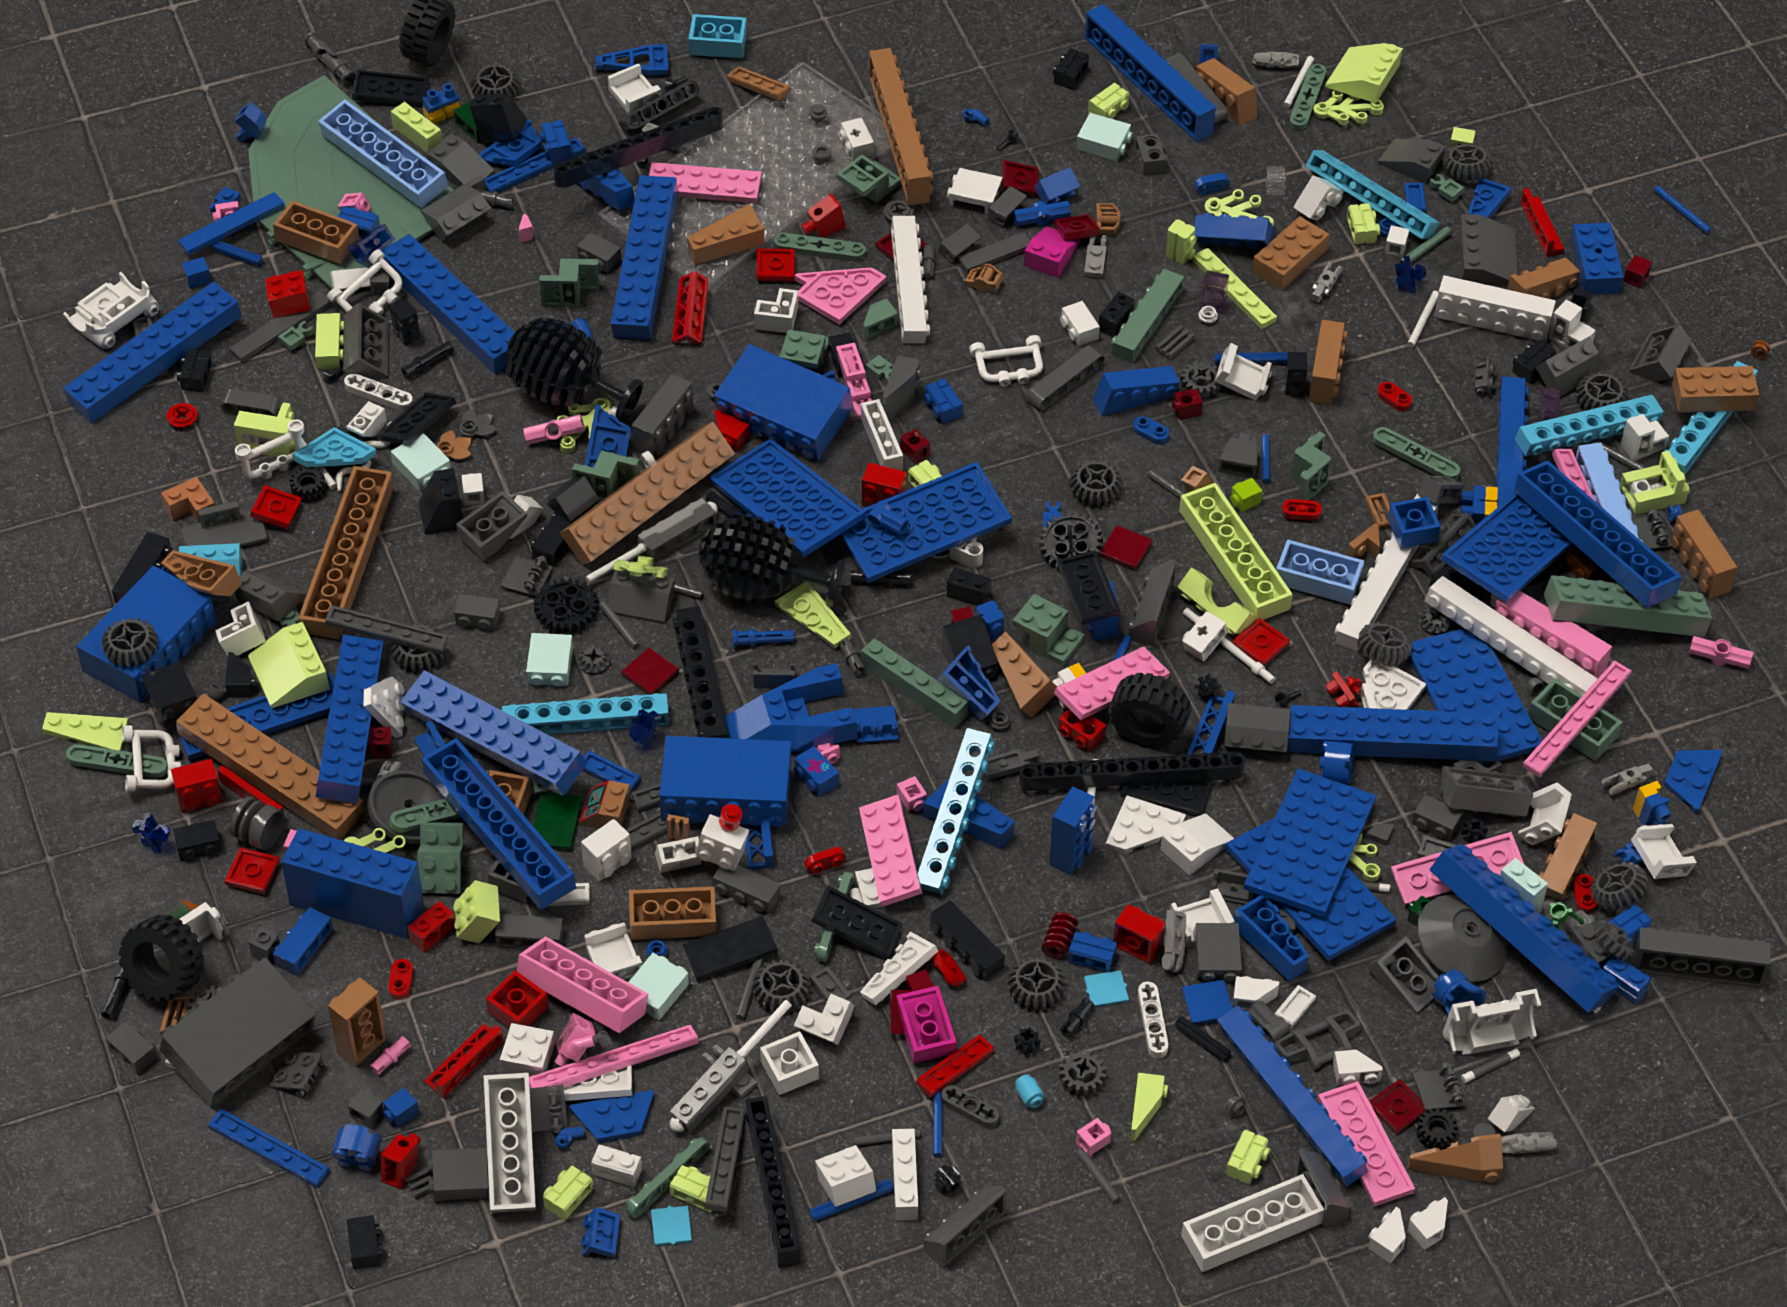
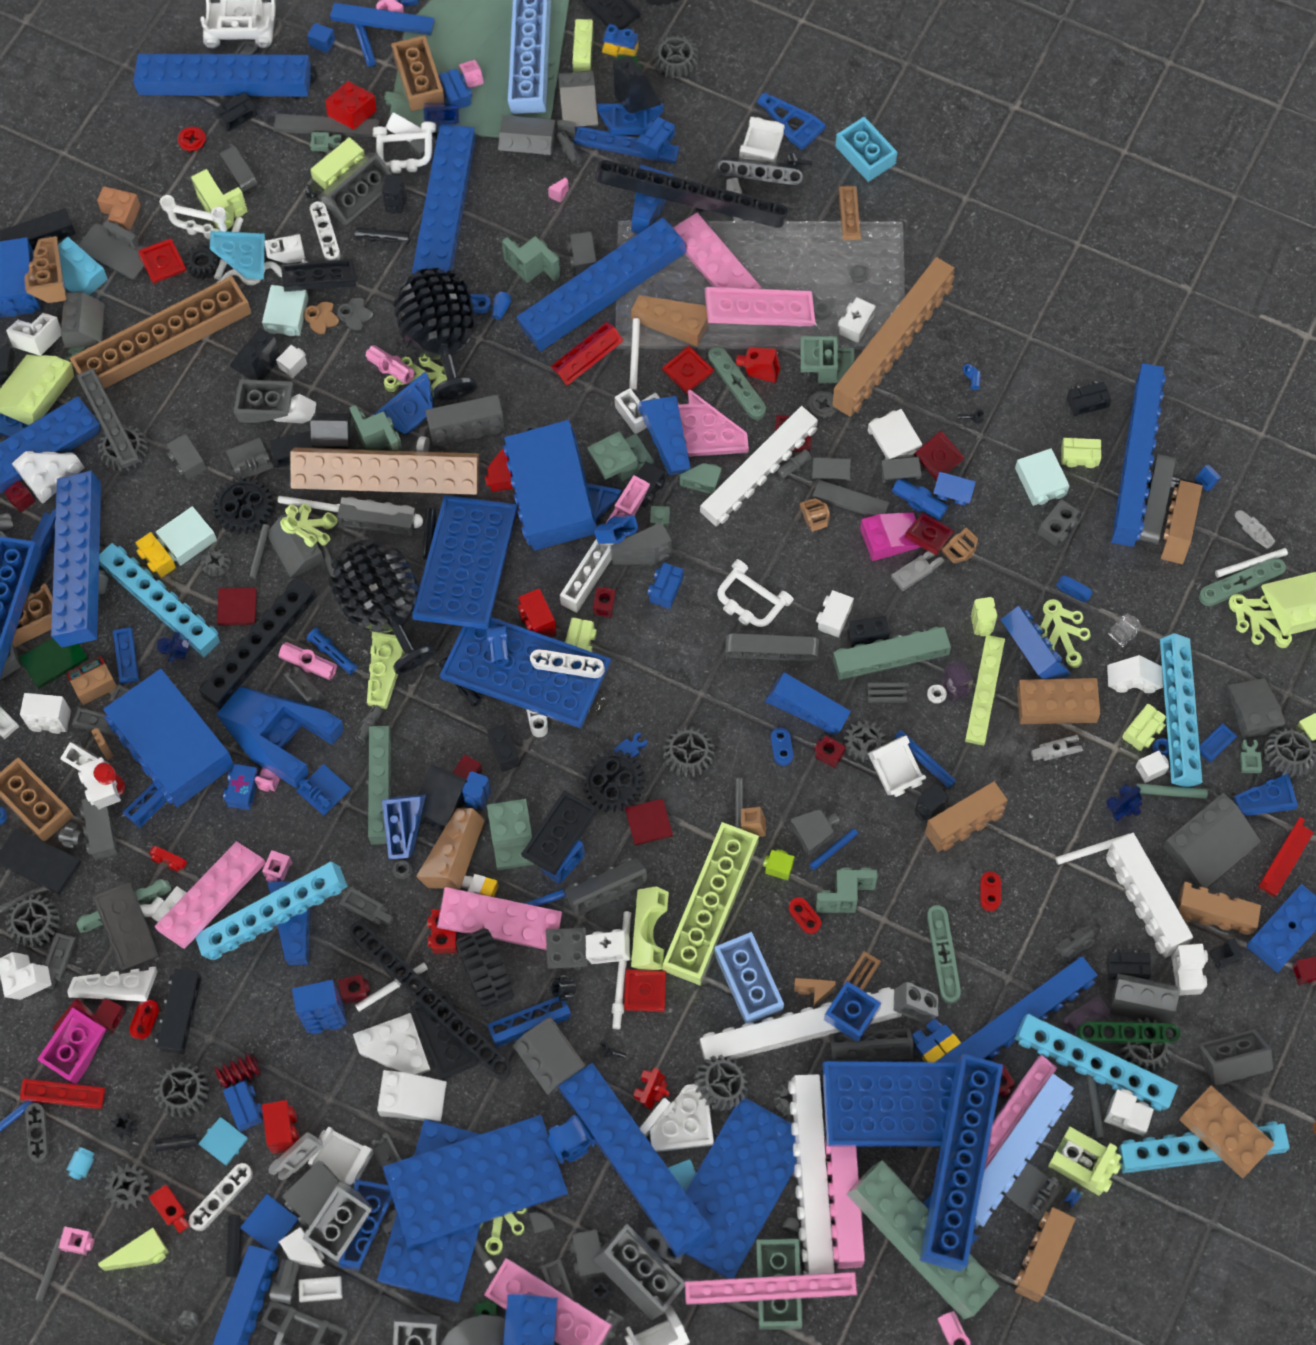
camera: 50 degrees right, 15 degrees up
none -> dark grey gear [59,823,83,849]
none -> yellow brick [135,532,176,578]
none -> red torso [149,1185,190,1234]
none -> bright pink piece [278,642,337,680]
none -> dark grey slope [303,1181,373,1262]
none -> white beam [530,650,605,678]
none -> dark grey hinge [546,928,588,971]
none -> blue brick [594,516,638,544]
none -> white bar [630,318,640,391]
none -> blue wedge [637,396,690,476]
none -> bright pink plate [705,287,815,327]
none -> dark green beam [1076,1022,1181,1044]

